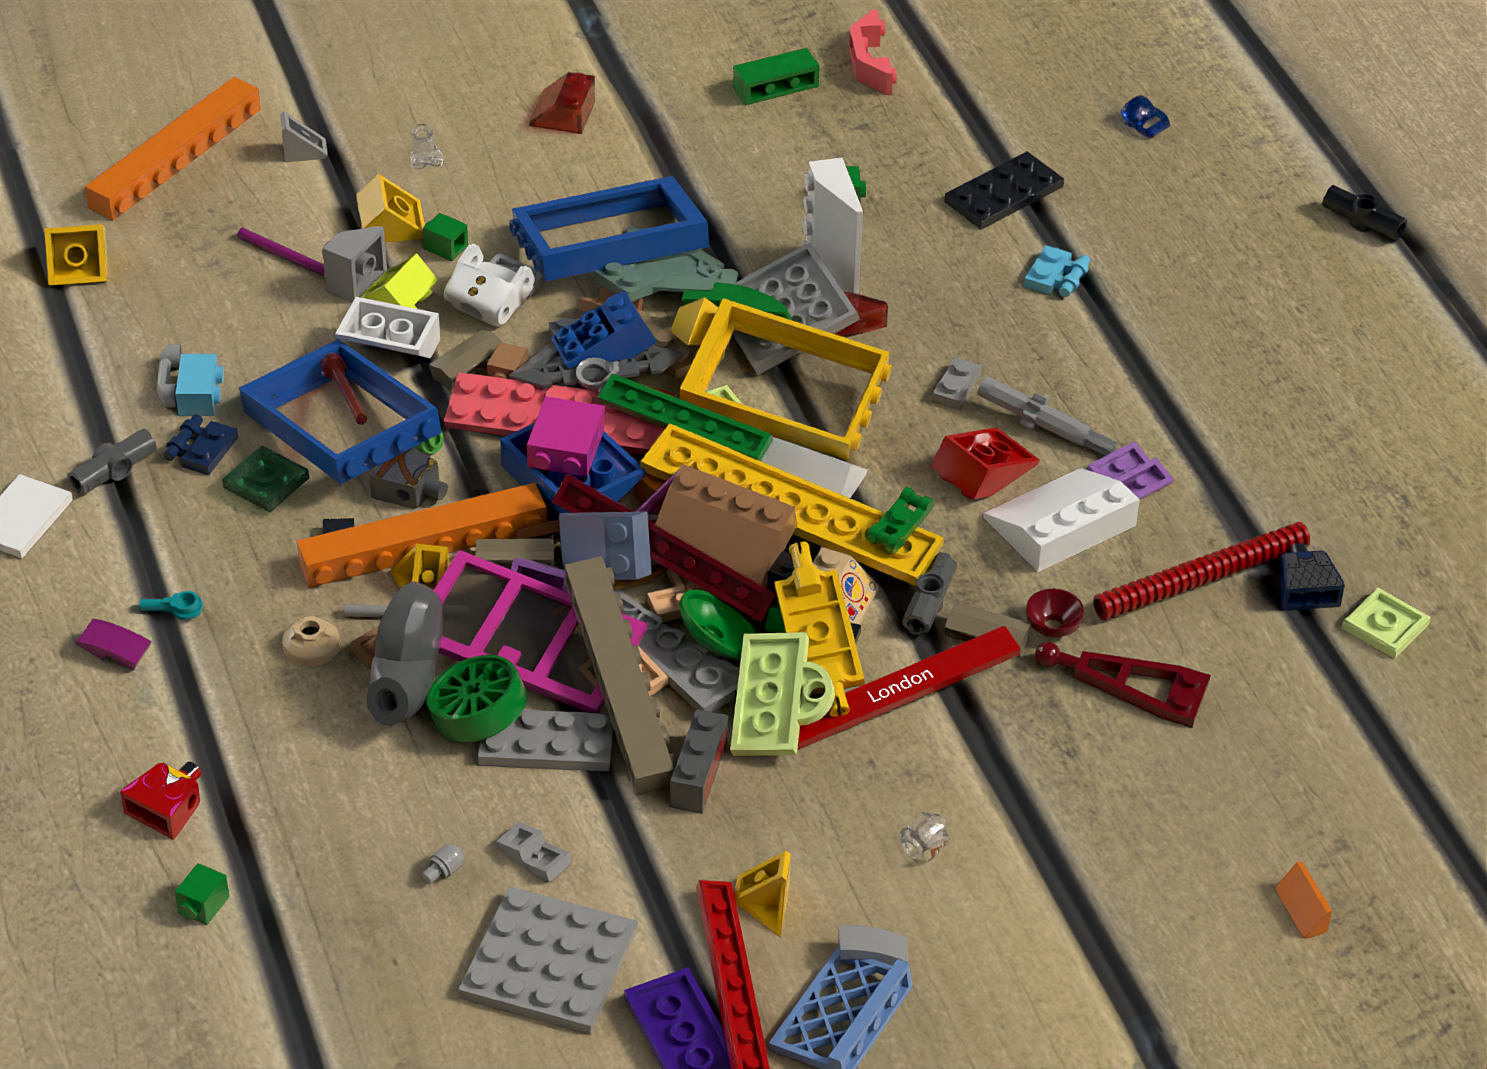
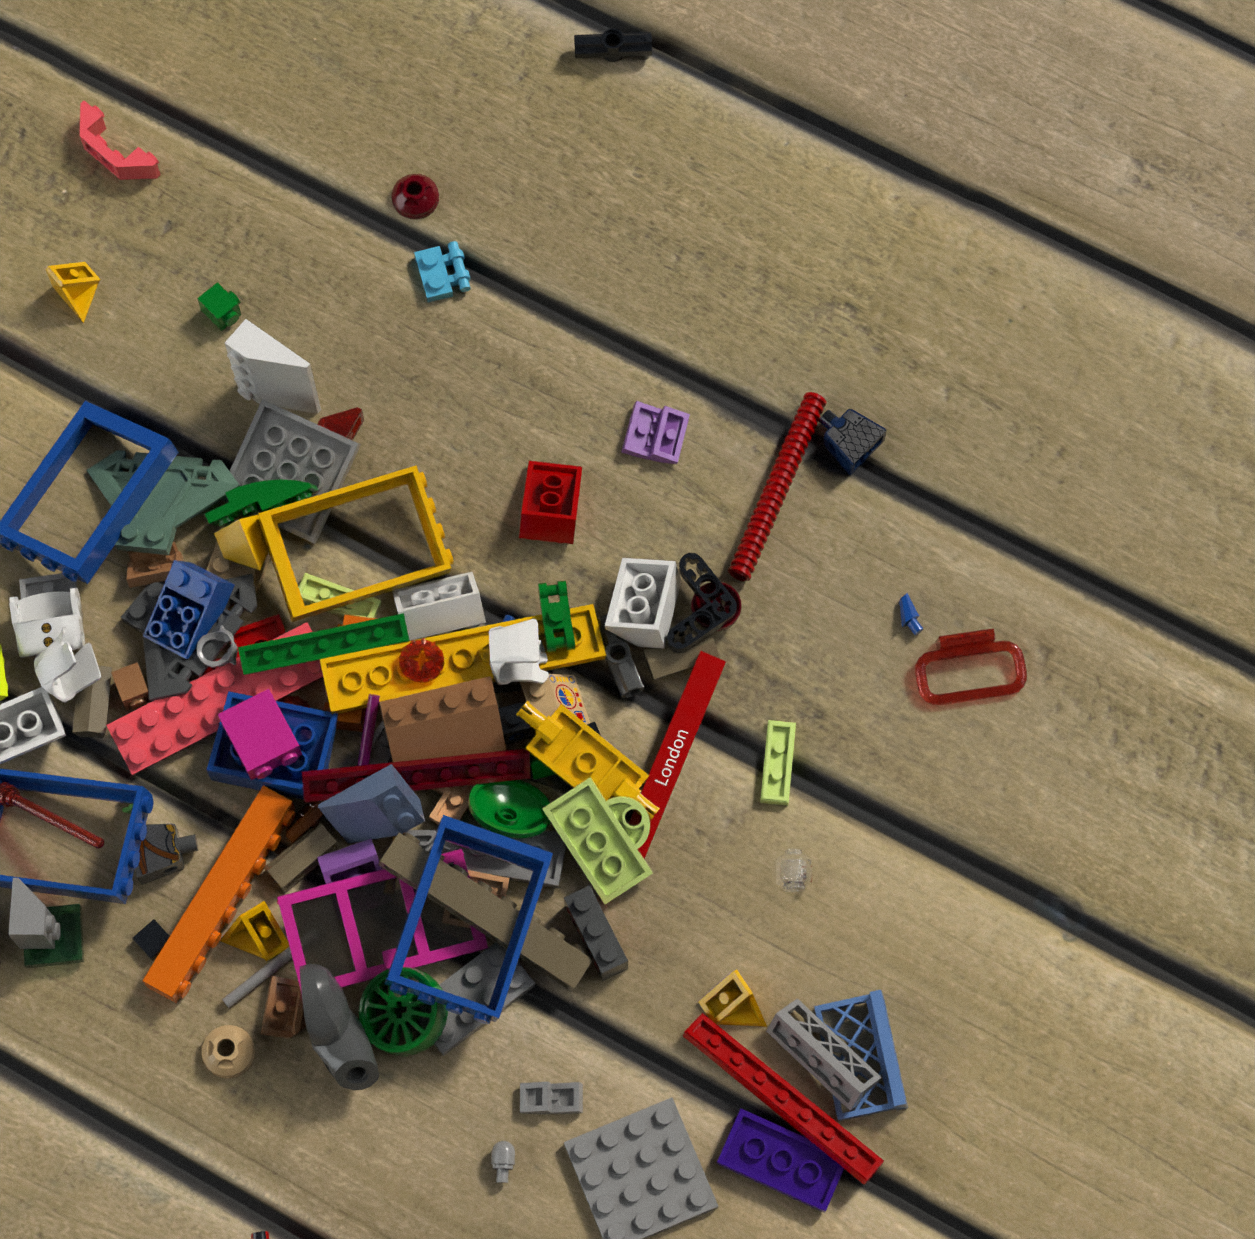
camera: 40 degrees left, 25 degrees up
magenta slope [76,618,152,671] -> none
teal plate [139,591,203,620] -> none
green brick [733,47,820,106] -> none
light grey slope [838,925,909,965] -> none
light grey plate [932,357,982,410] -> none
black plate [944,151,1064,230] -> none
light grey piece [977,376,1118,456] -> none
white slope [983,468,1140,572] -> none
dark red plate [1035,642,1211,728] -> none
clear blue piece [1120,95,1170,138] -> none
orange slope [1276,861,1332,938] -> none
yellowish green tile [1341,588,1431,659] -> none
none -> light grey slope [8,878,60,949]
none -> white piece [34,627,101,703]
none -> yellow slope [46,262,100,323]
none -> blue window [384,815,553,1024]
none -> dark red piece [392,174,439,219]
none -> clear red gear [399,638,444,683]
none -> white piece [489,619,549,685]
none -> white slope [605,558,681,649]
none -> black beam [667,553,737,653]
none -> yellowish green tile [760,720,796,806]
none -> light grey fence [766,999,882,1111]
none -> blue bar [899,593,924,635]
none -> clear red bar [915,628,1027,705]

